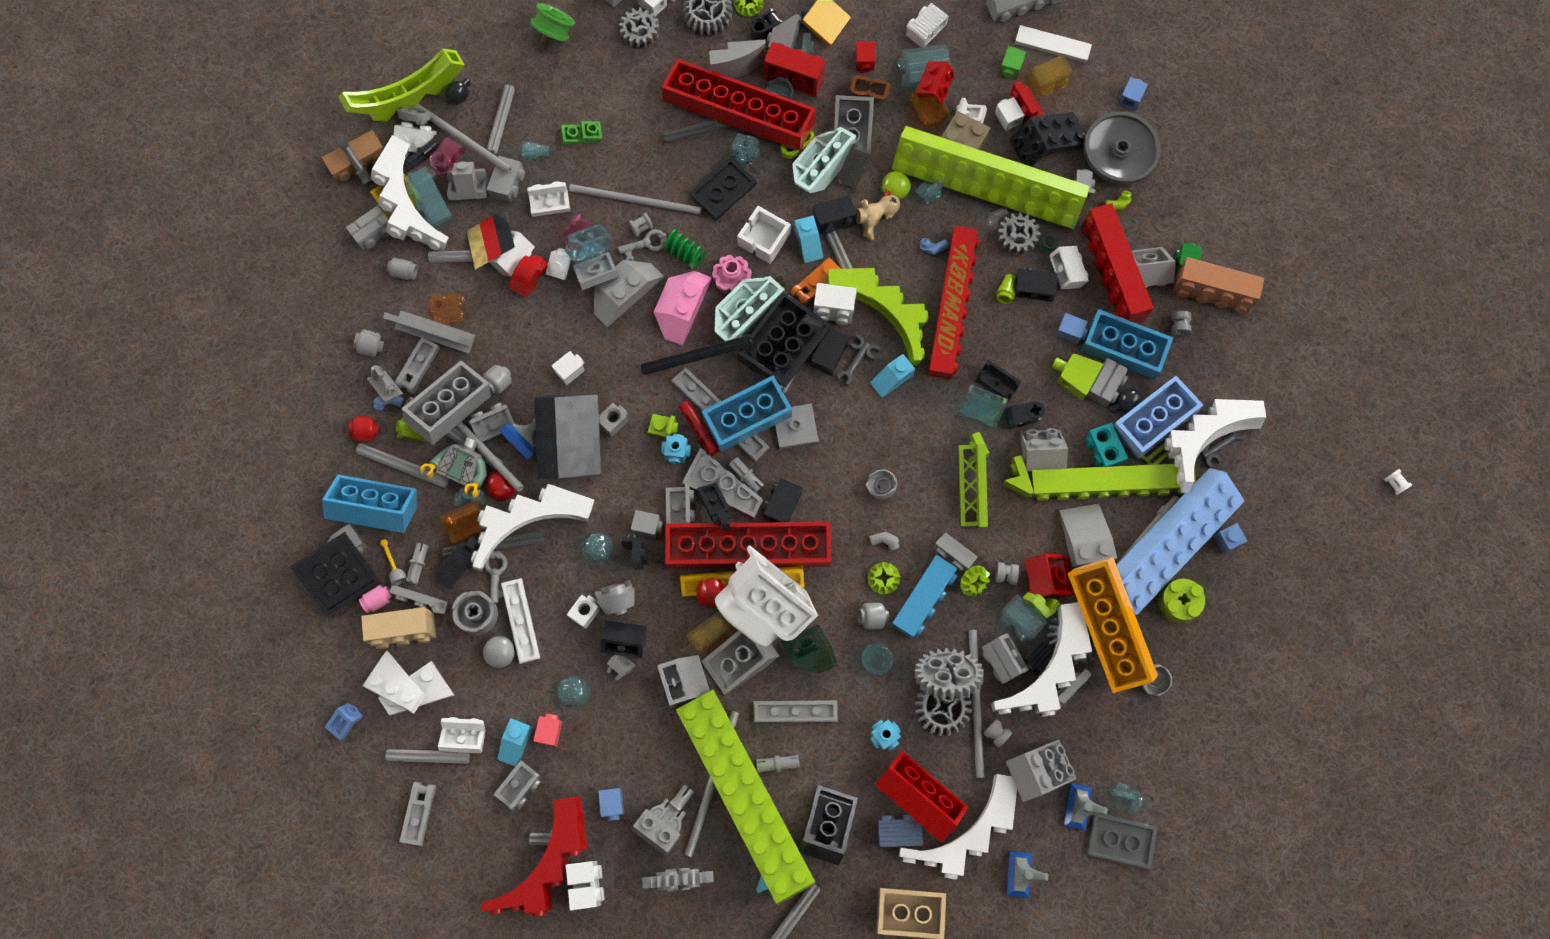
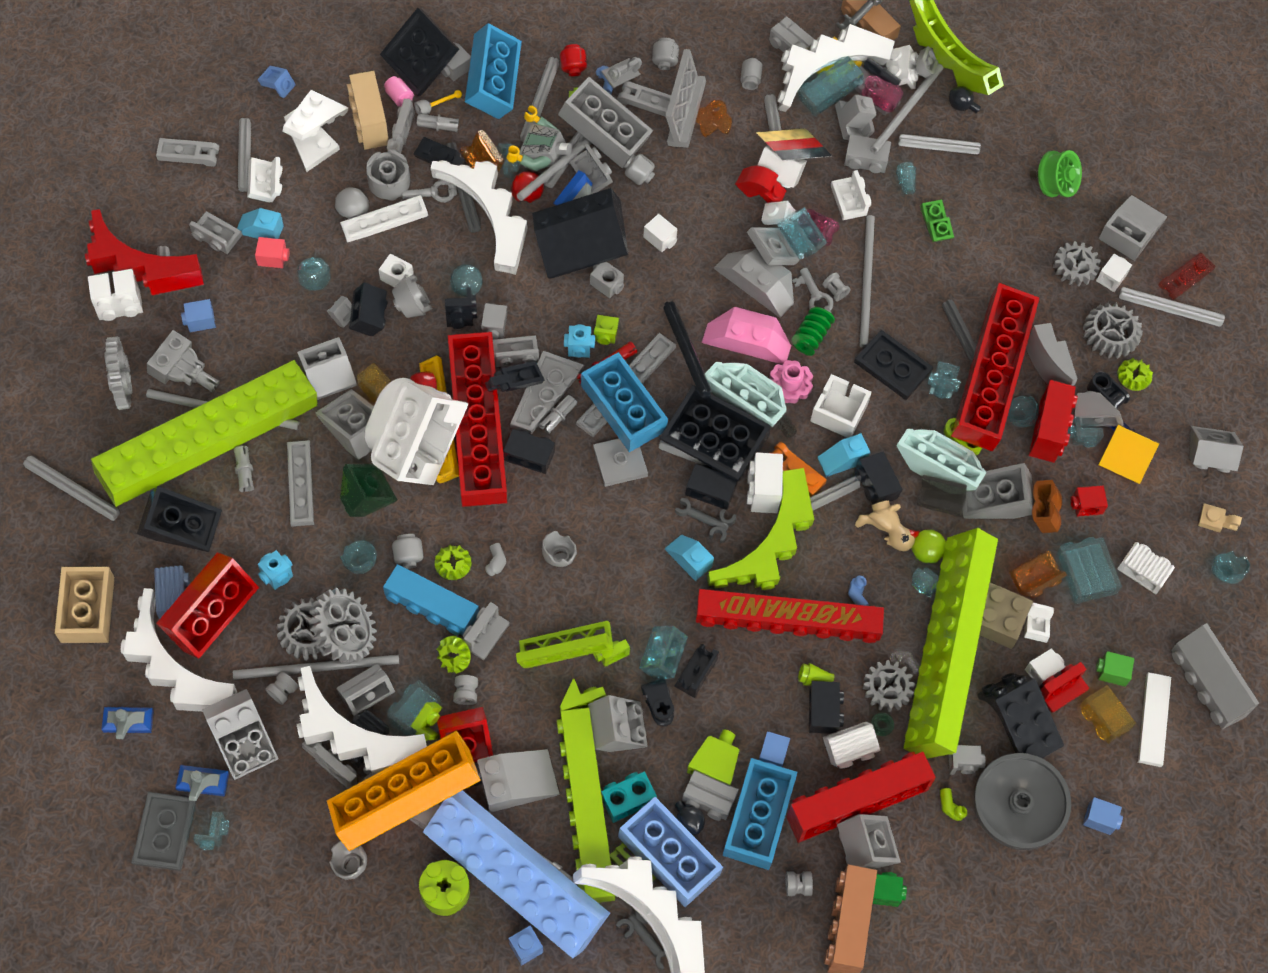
camera: 80 degrees right, 10 degrees down
red bracket [915,61,955,104] -> none

